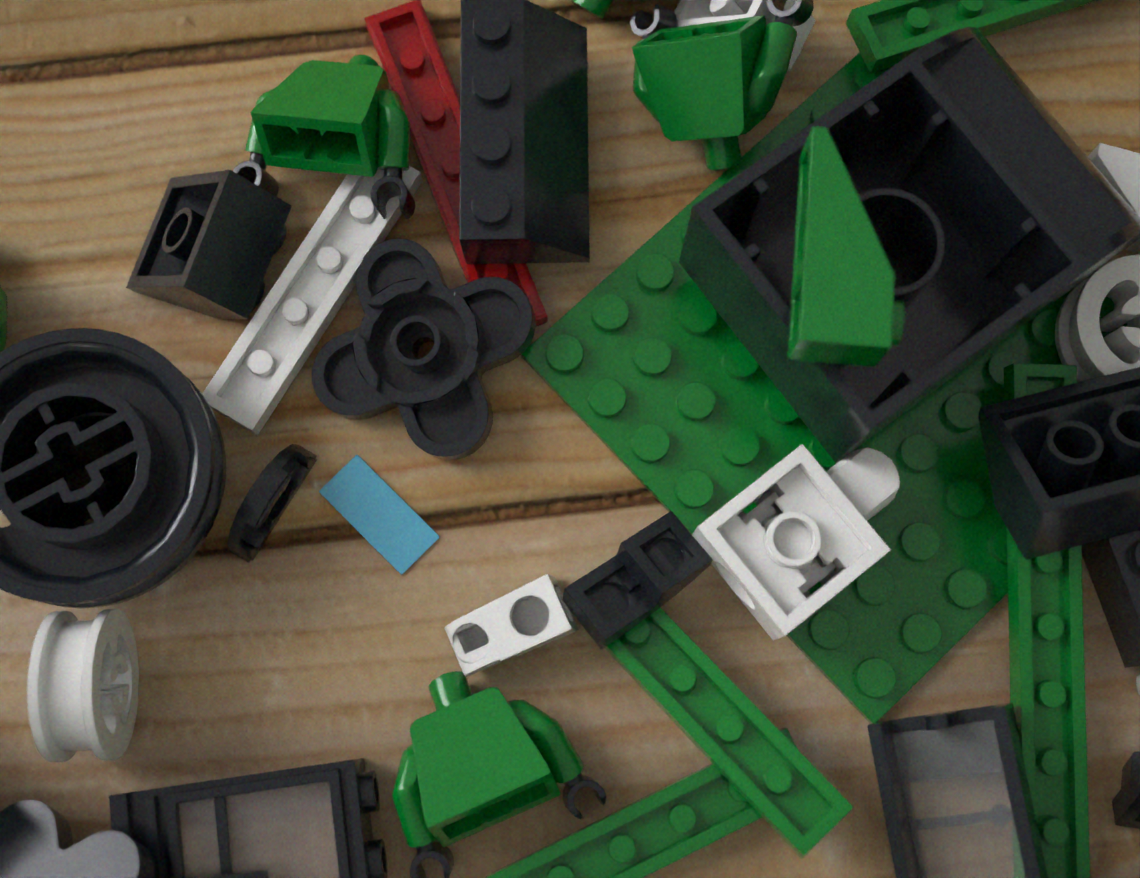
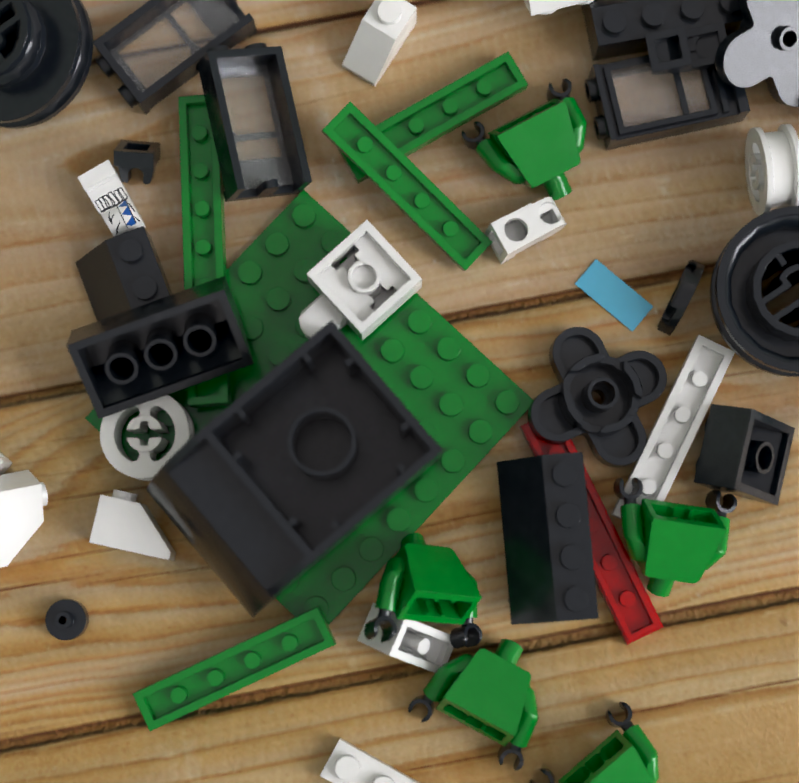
camera: 175 degrees right, 5 degrees up
black slope [562,511,713,650] -> none
green slope [788,126,905,367] -> none

